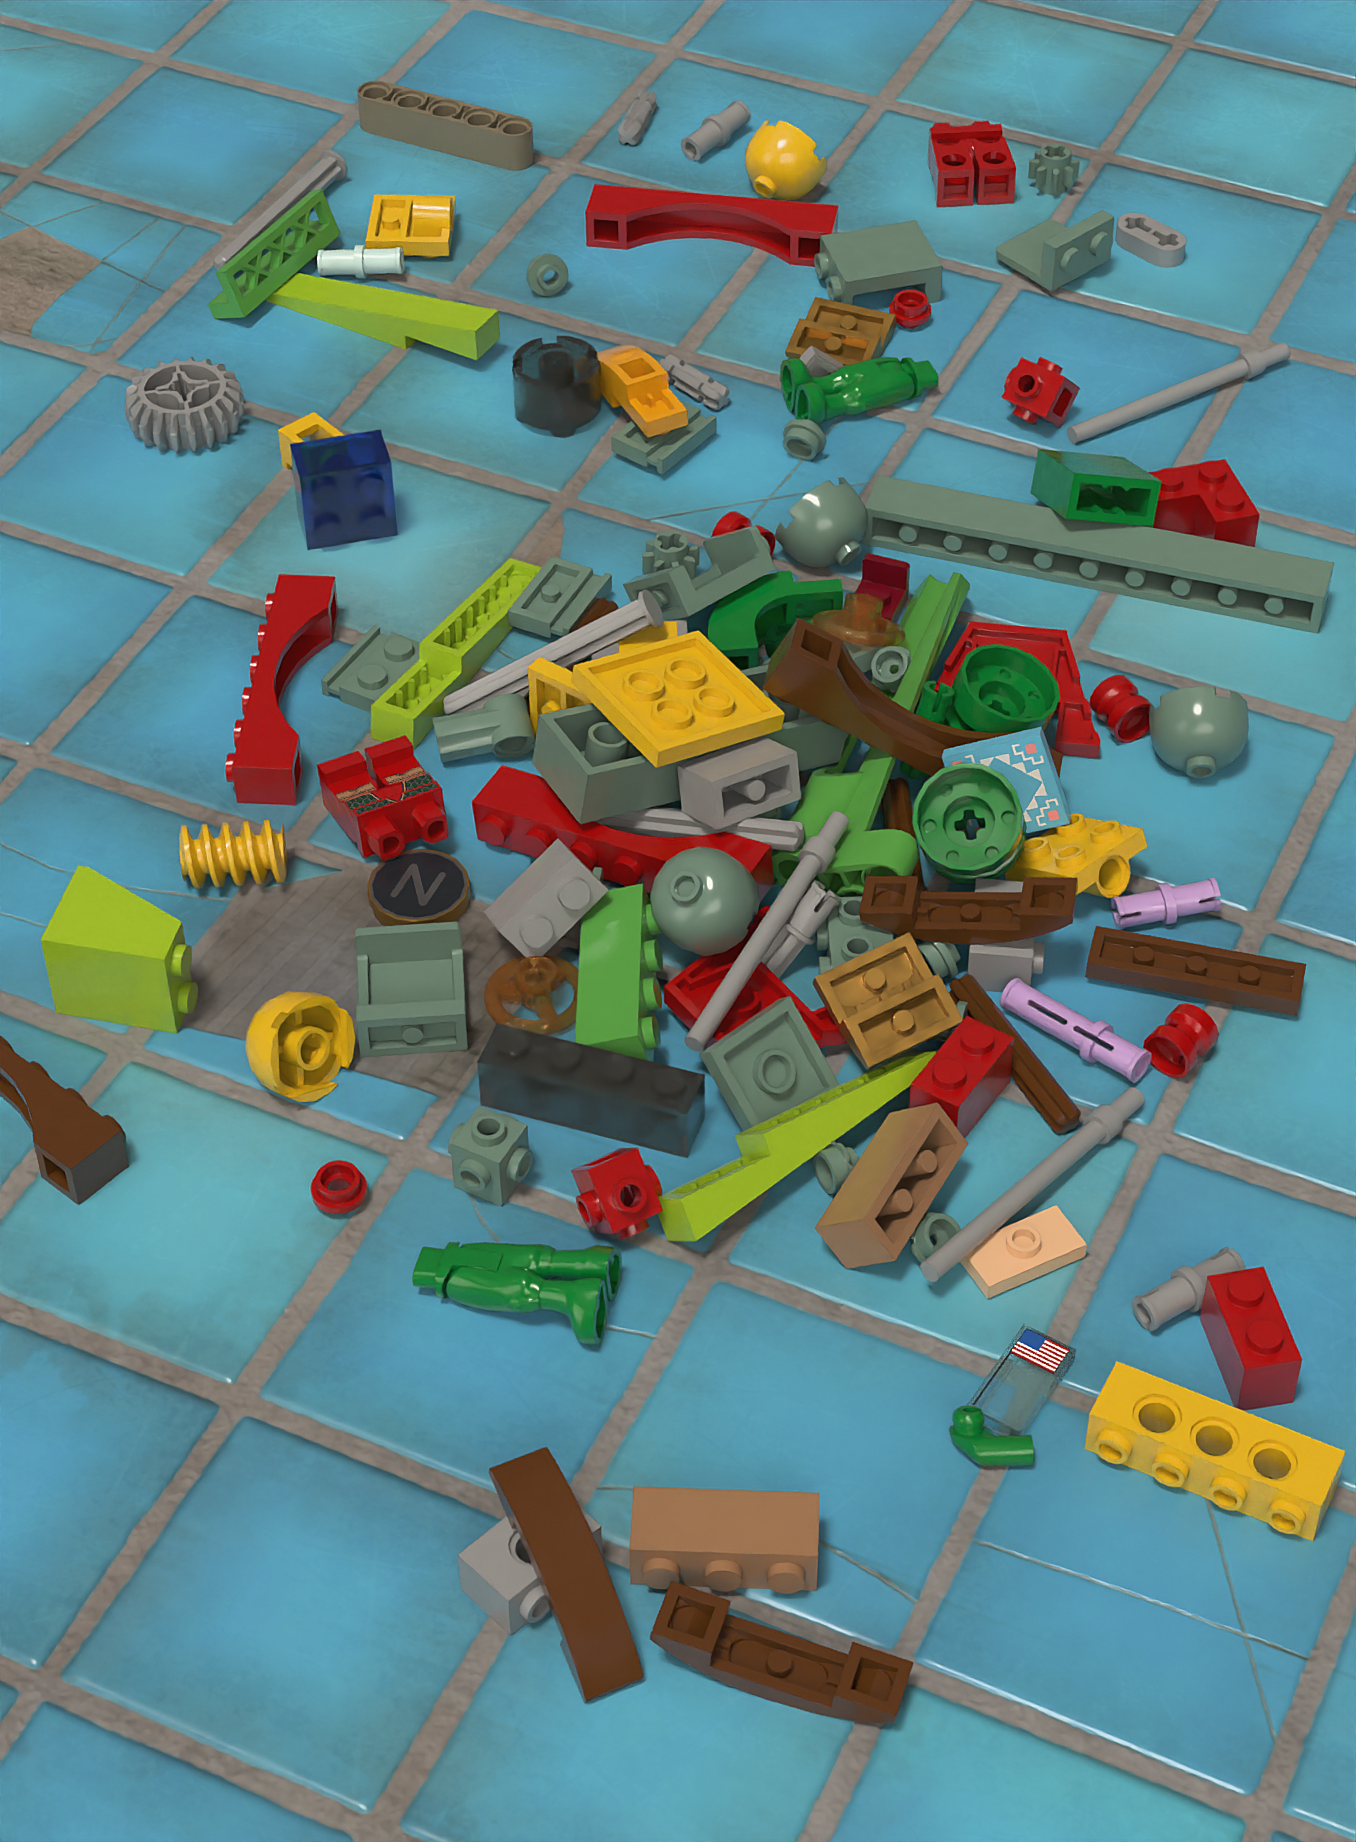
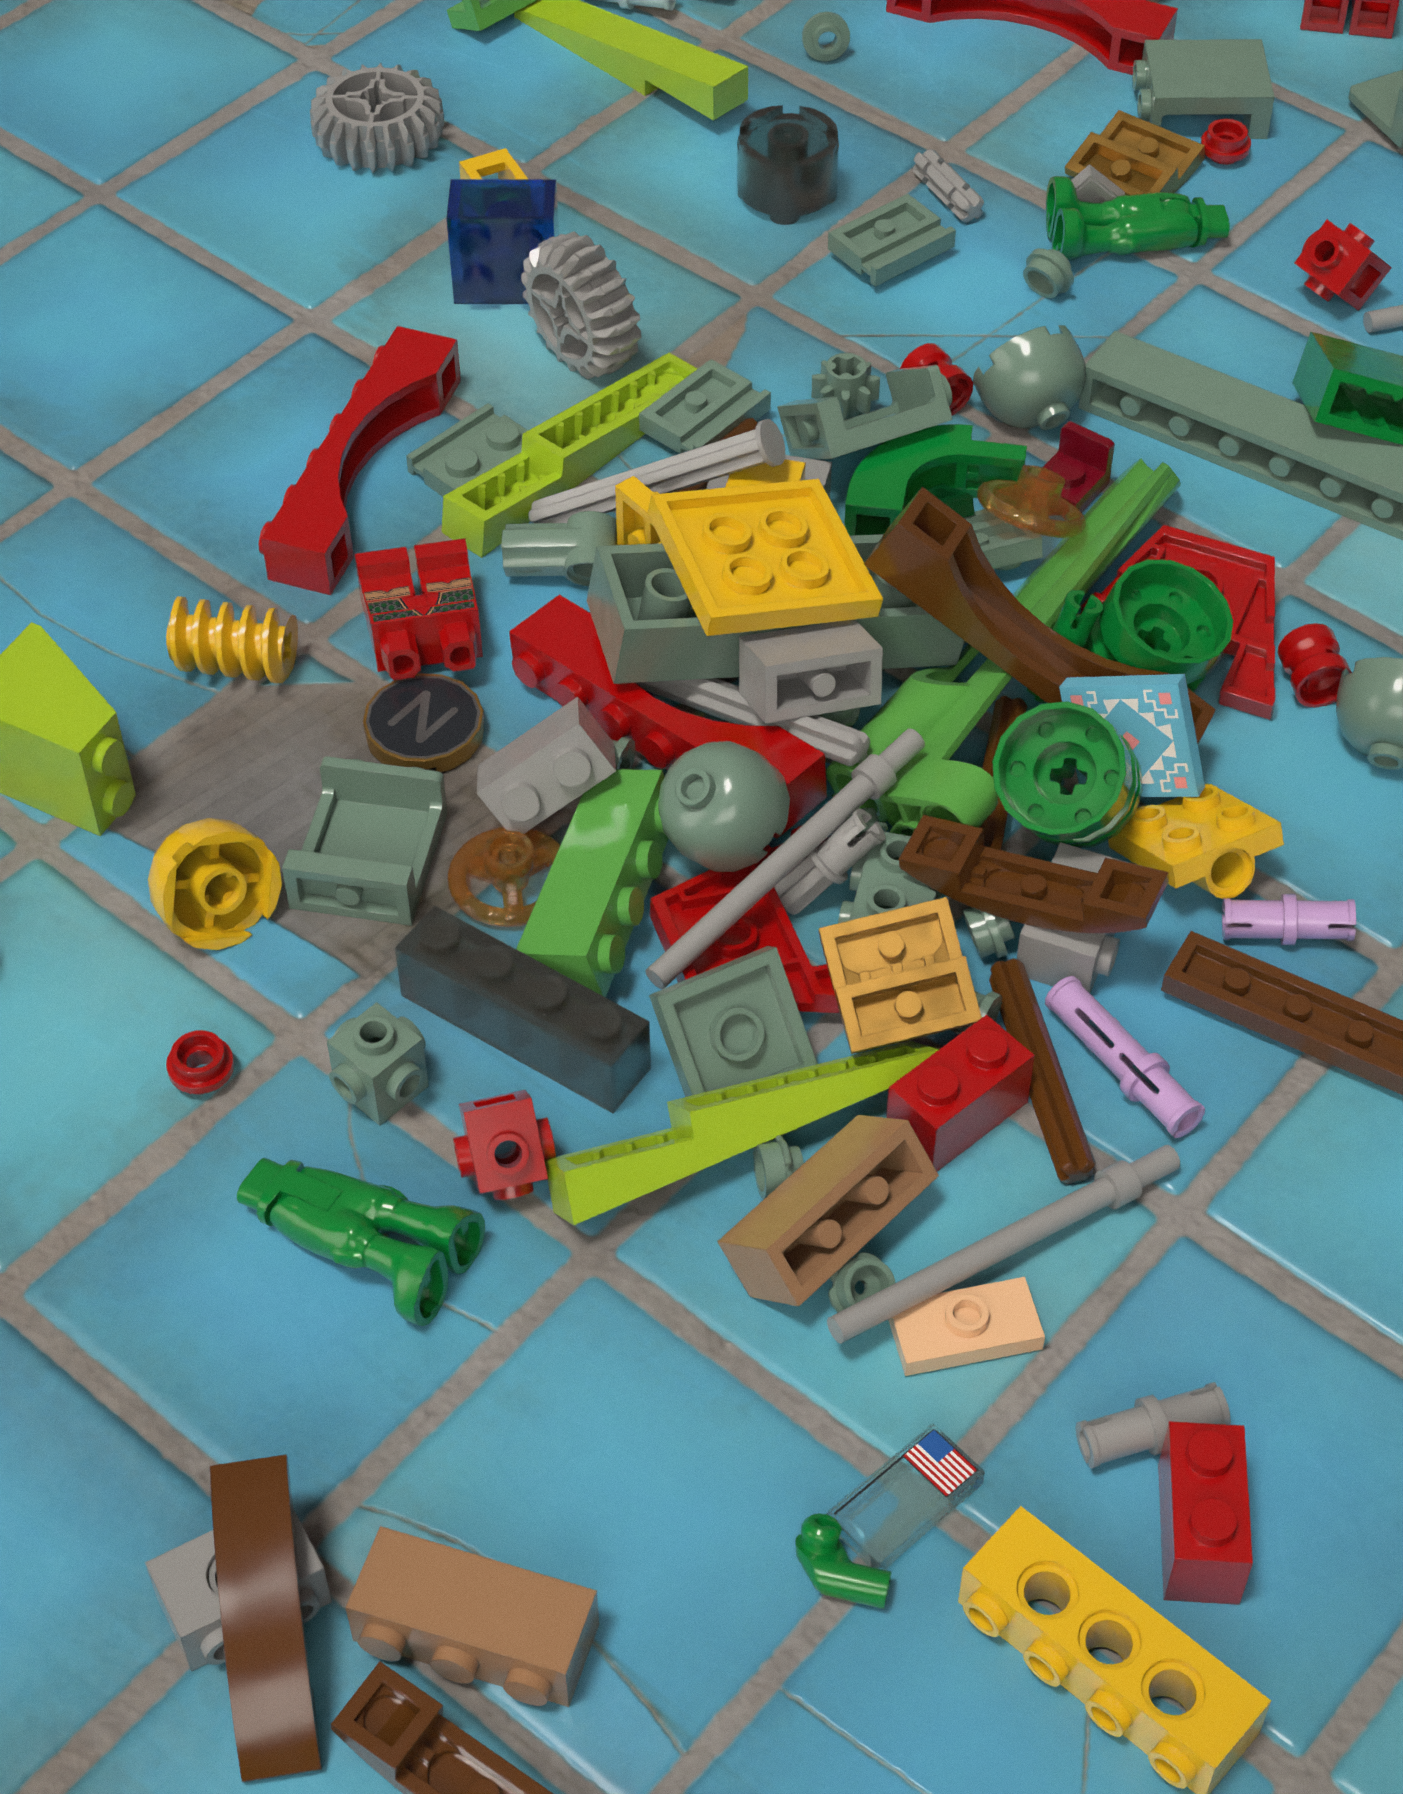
camera: 15 degrees right, 5 degrees up
light orange slope [578,344,688,438] -> none
sand green plate [871,646,913,693] -> none
red wheel [1143,1003,1219,1078] -> none
none -> light grey gear [521,231,642,380]

